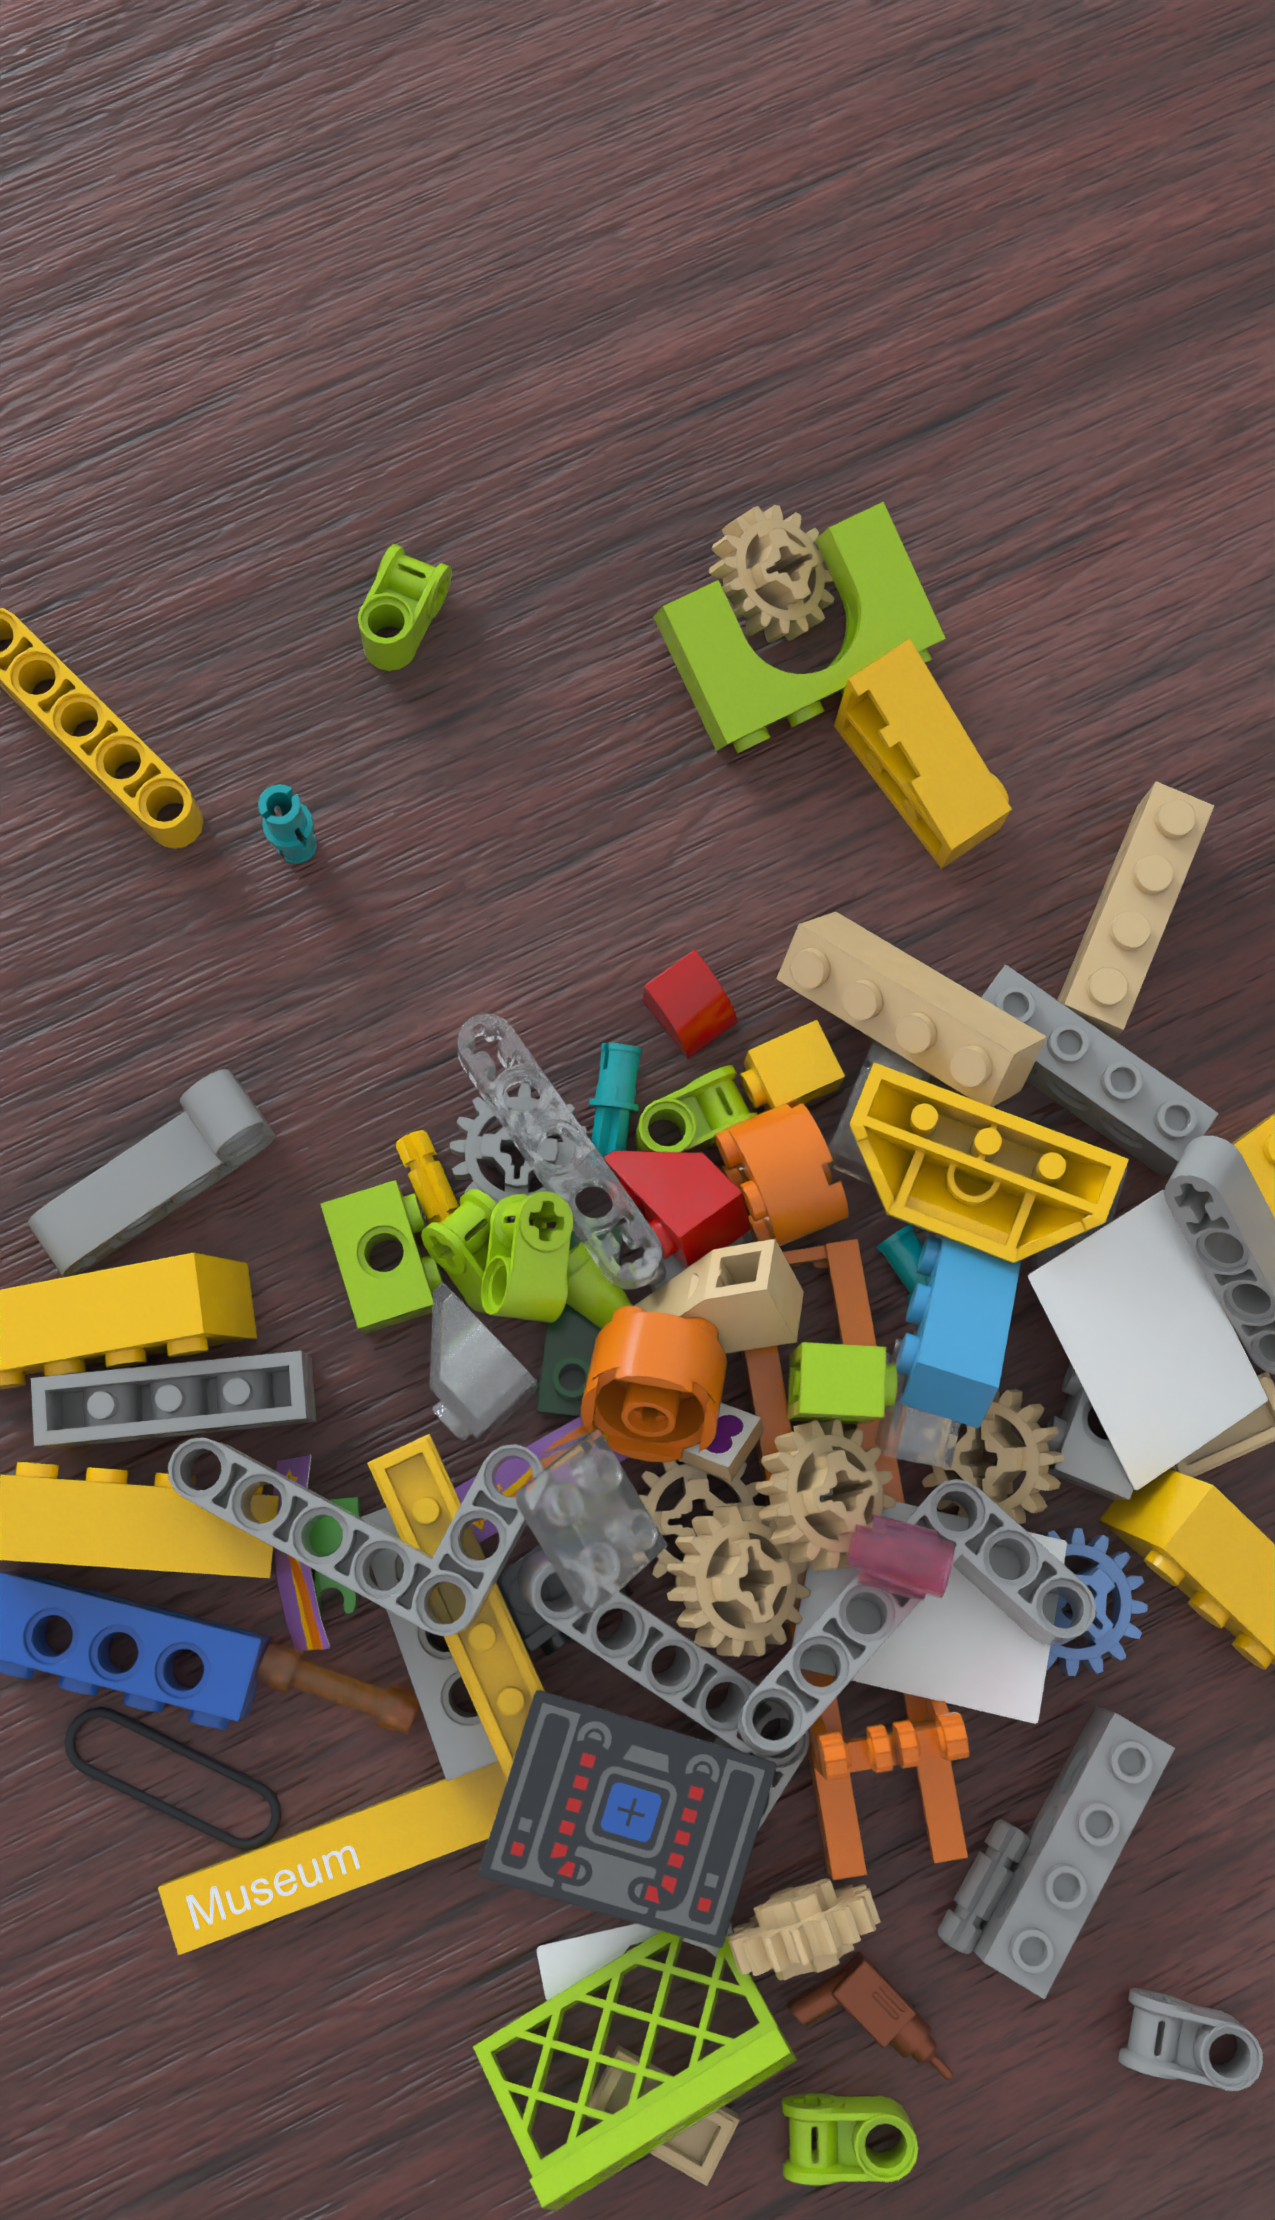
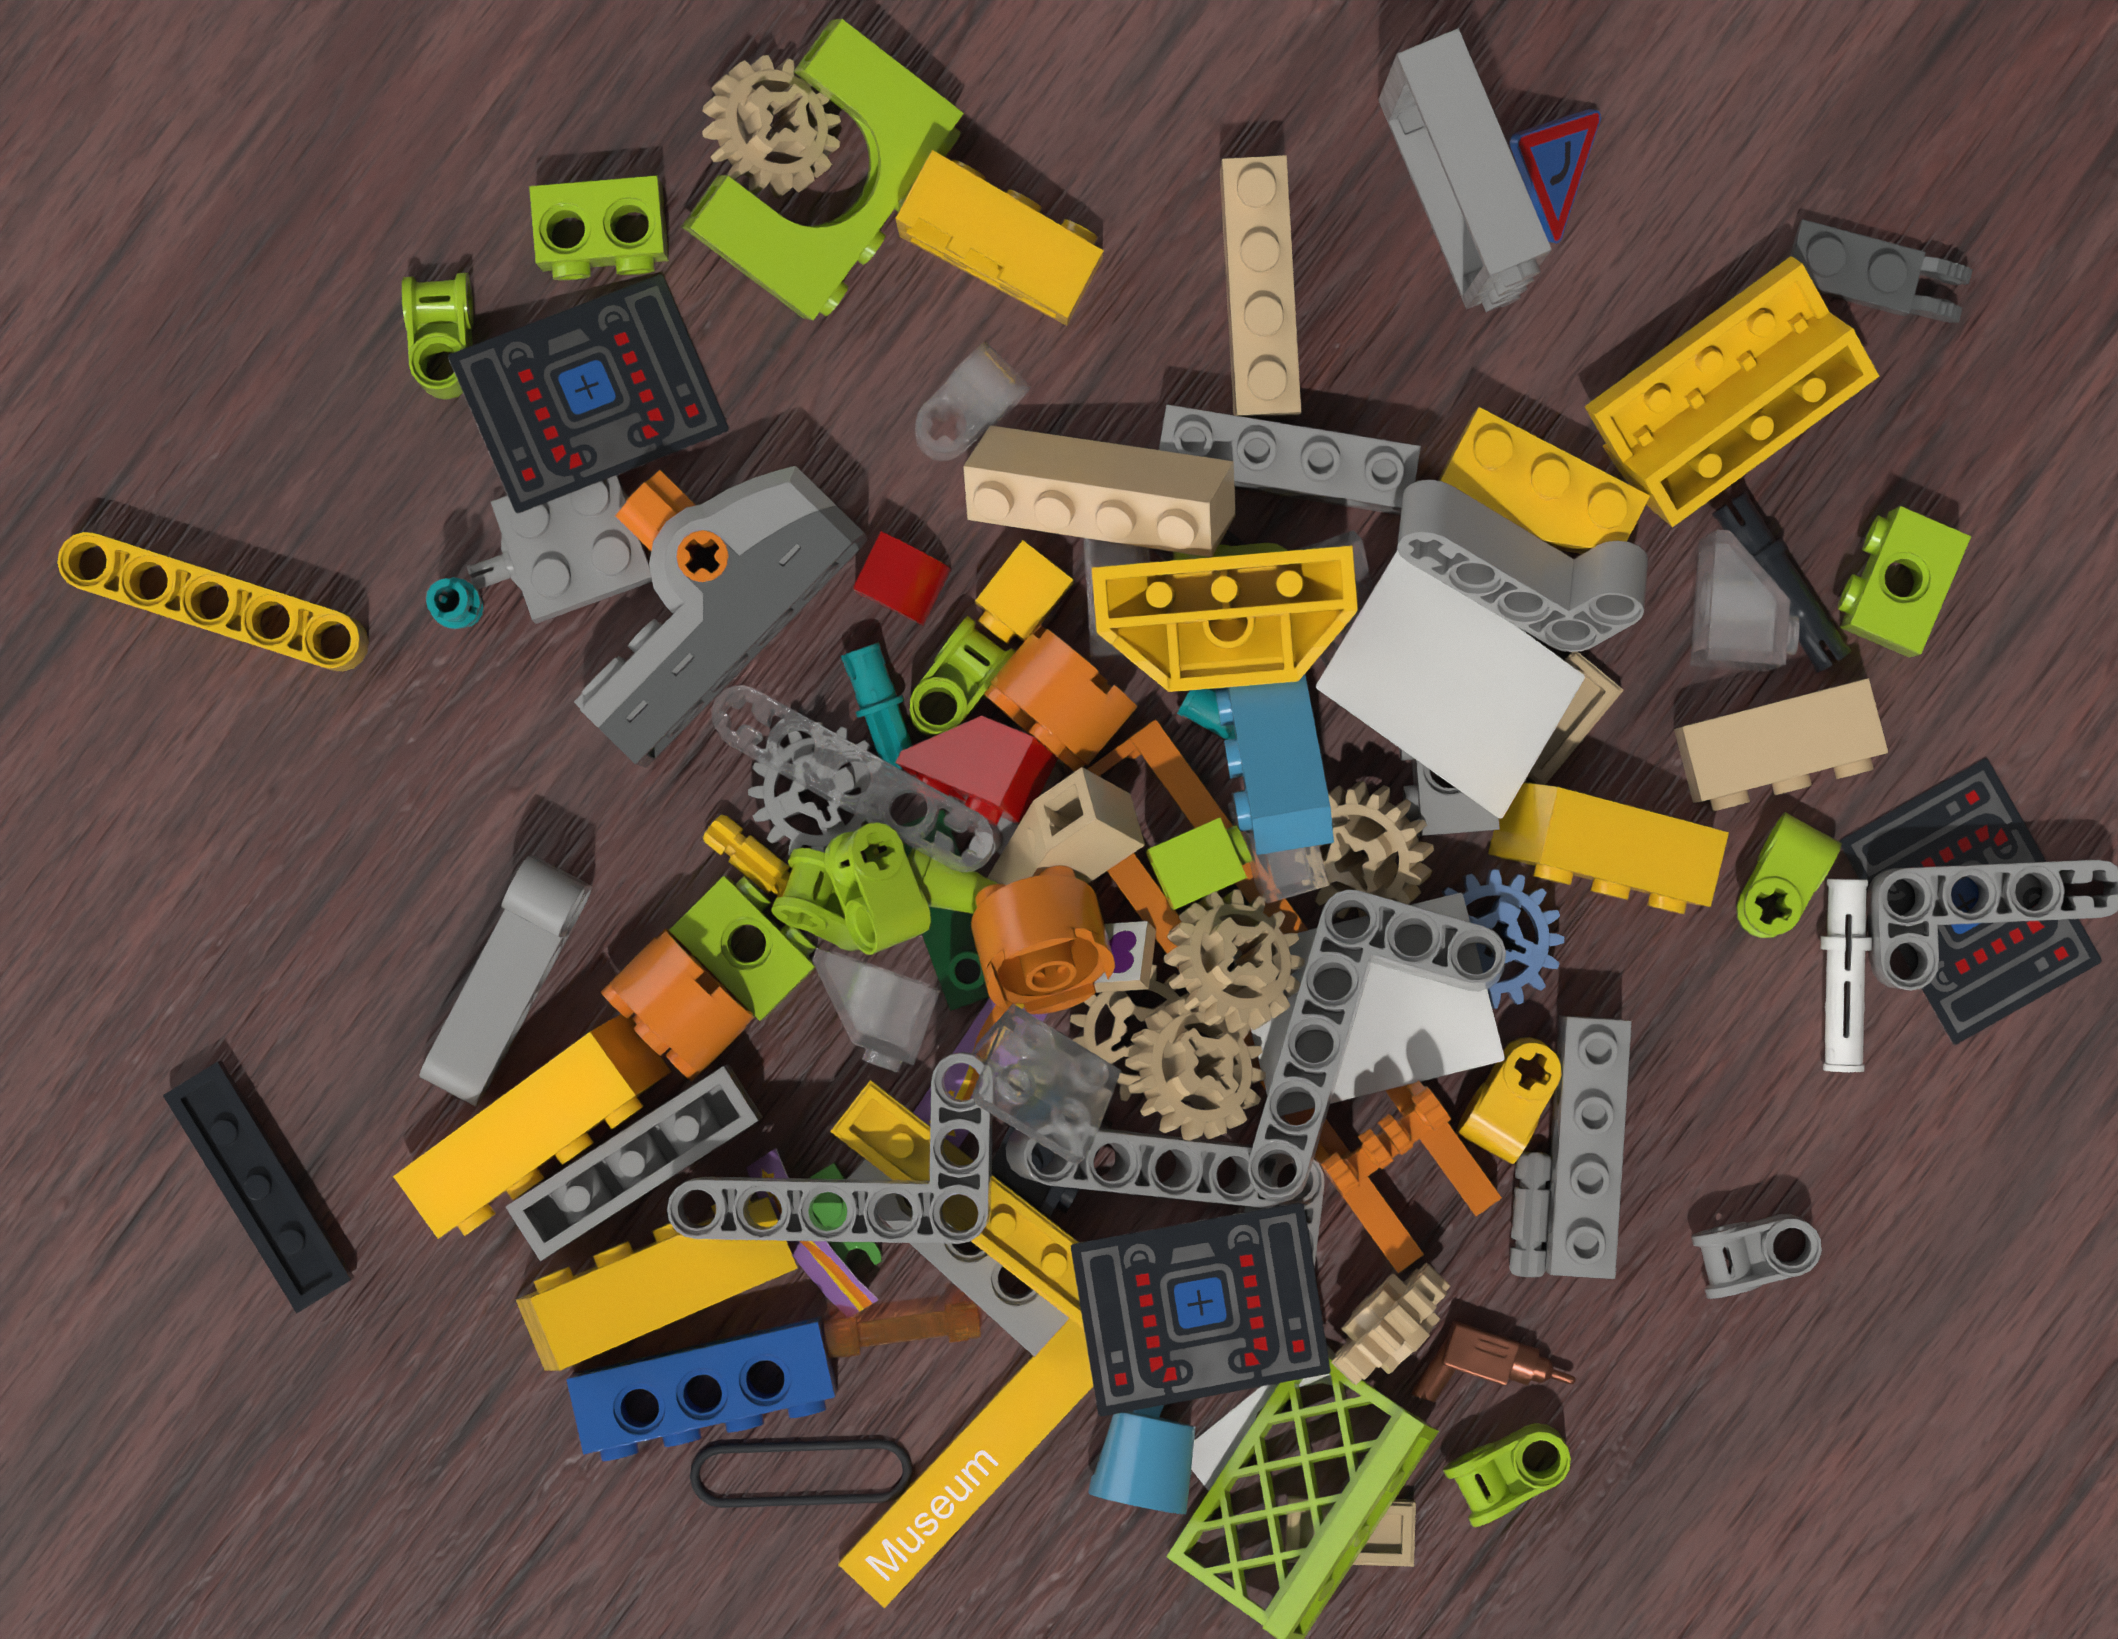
camera: 25 degrees left, 10 degrees up
clear pink brick [846,1514,955,1601] -> none
none -> black sticker [448,274,729,514]
none -> light grey plate [467,475,652,624]
none -> lime brick [529,176,669,280]
none -> piece [574,466,868,768]
none -> orange brick [601,928,754,1081]
none -> clear piece [915,341,1032,461]
none -> dark azure hat [1088,1405,1196,1514]
none -> yellow piece [1456,1037,1562,1164]

